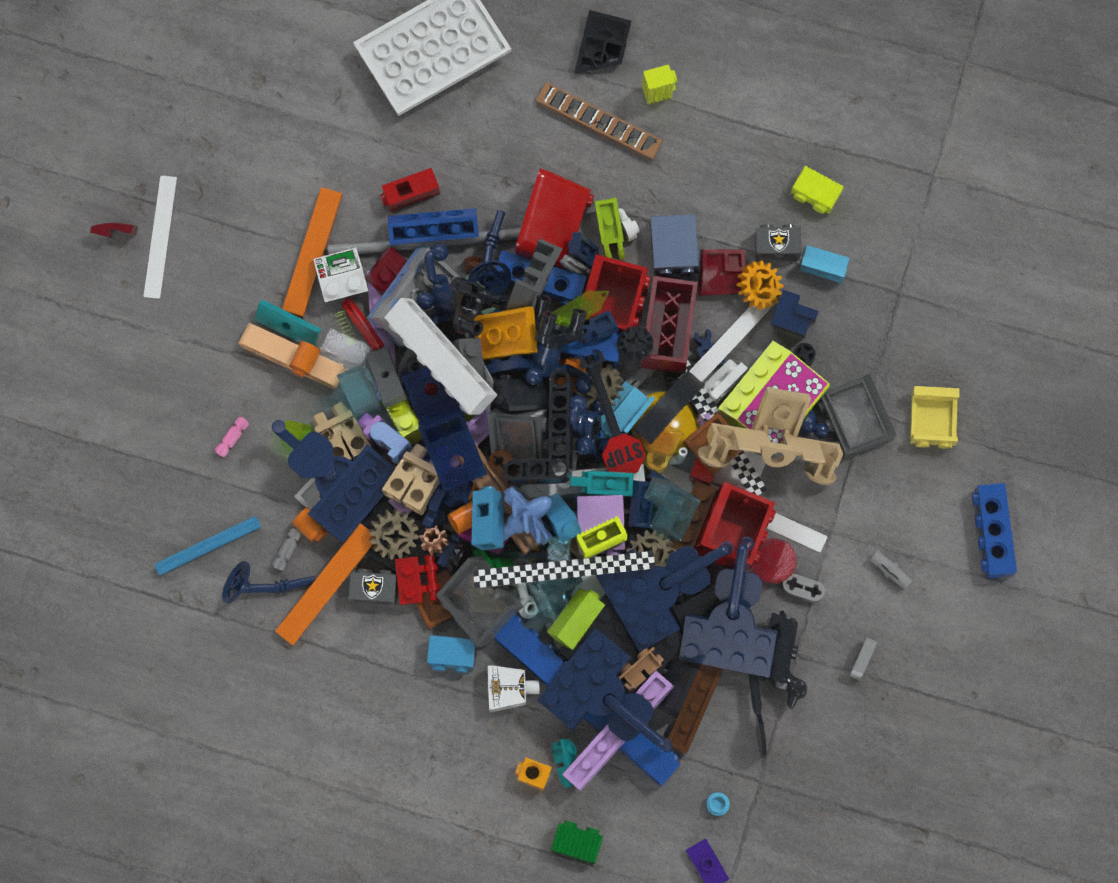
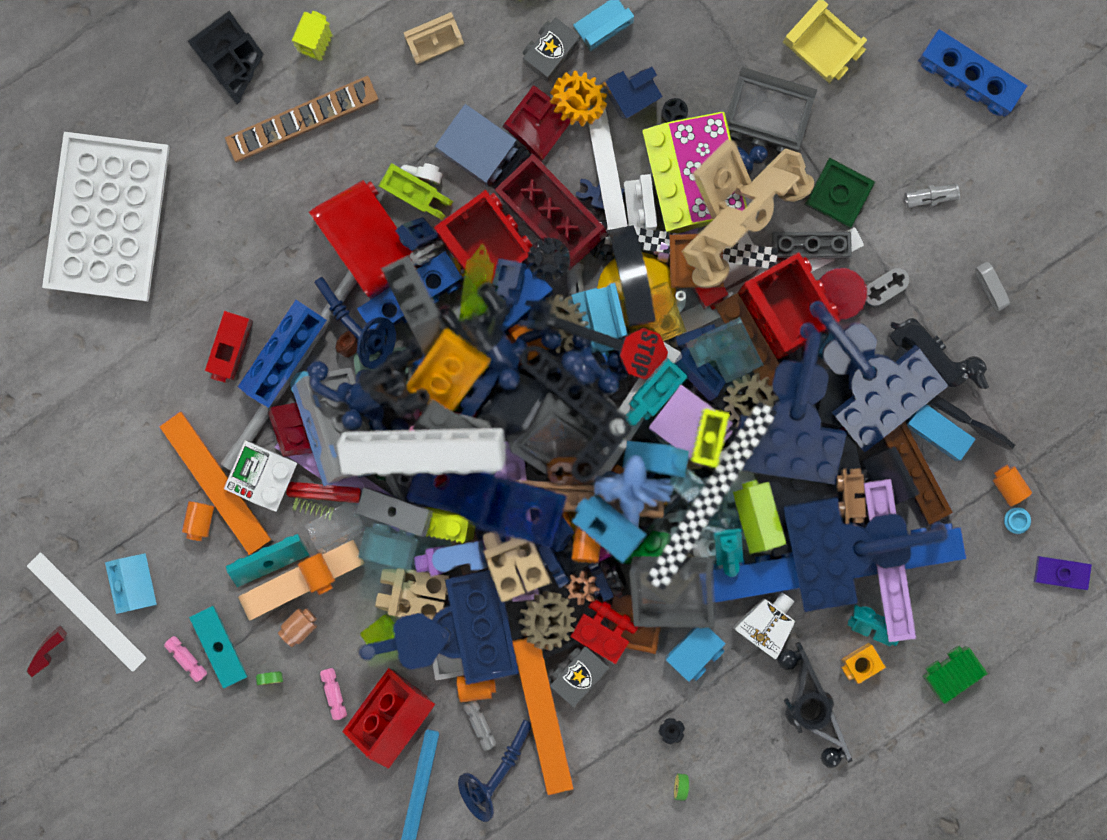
camera: 45 degrees left, 10 degrees up
none -> medium azure panel [105,553,157,614]
none -> bright pink axle [164,636,207,682]
none -> orange brick [182,501,214,541]
none -> teal tile [189,605,248,689]
none -> bright green tile [256,671,283,685]
none -> nougat brick [278,608,317,647]
none -> red slope [342,668,436,769]
none -> tan hinge [404,12,464,65]
none -> black plate [659,718,685,744]
none -> bright green tile [674,773,689,801]
none -> teal hinge [714,529,743,577]
none -> dark grey tile [772,232,852,259]
none -> black piece [777,642,853,768]
none -> dark green tile [804,157,875,229]
none -> dark azure brick [906,404,975,461]
none -> orange brick [992,465,1033,507]

